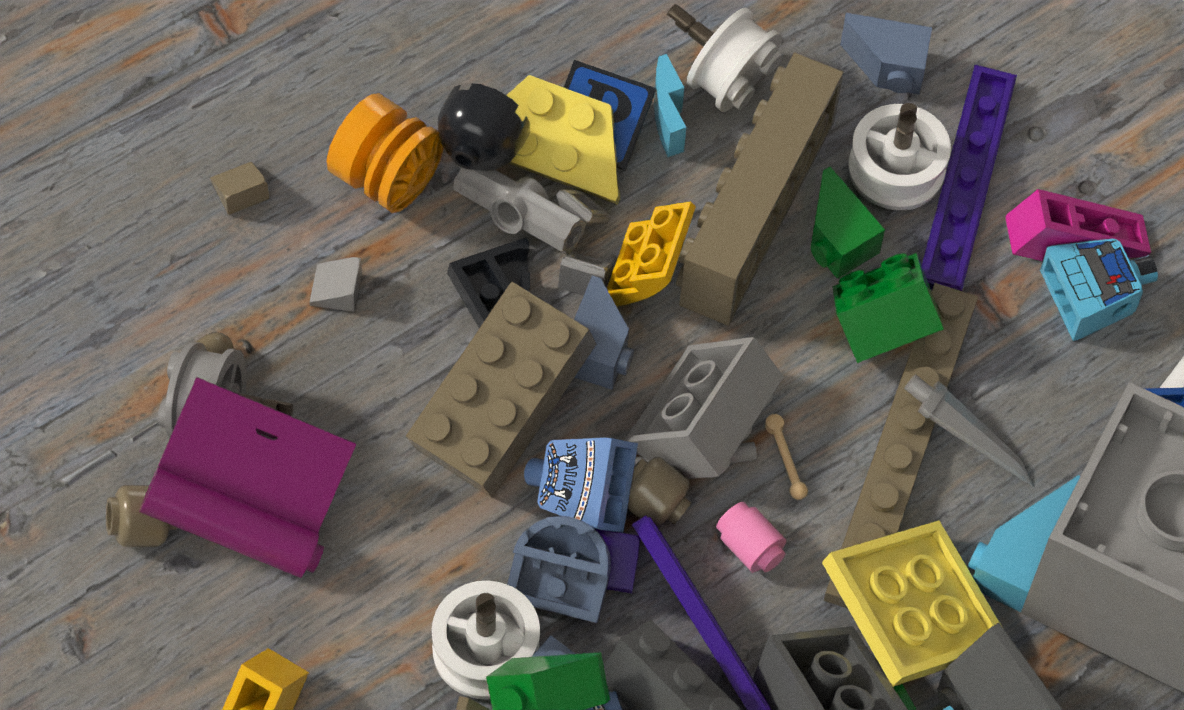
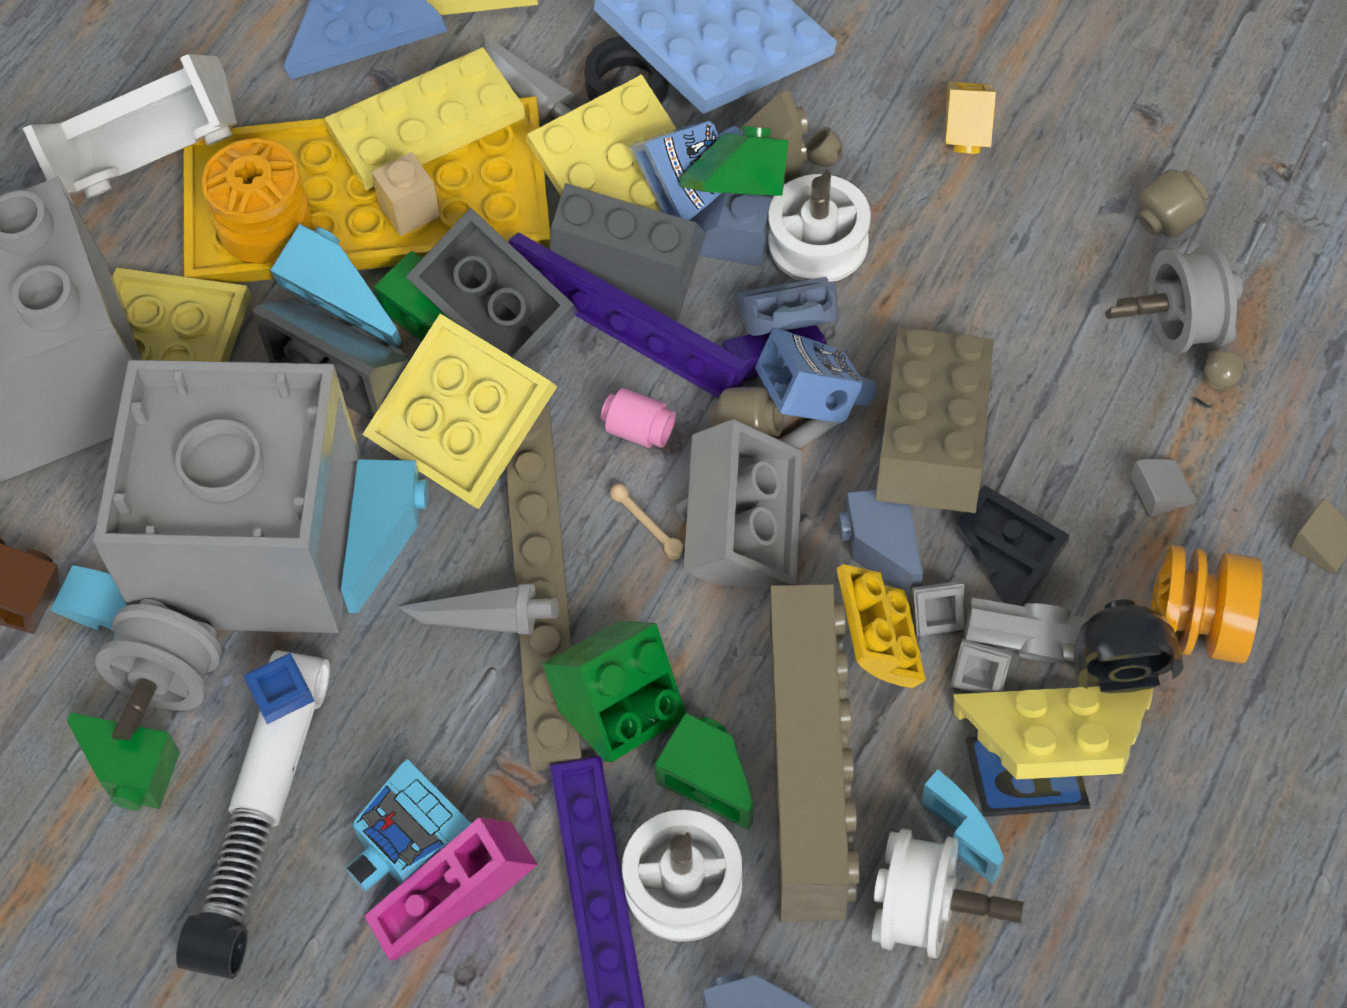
camera: 160 degrees right, 0 degrees up
magenta door [139,376,356,578] -> none

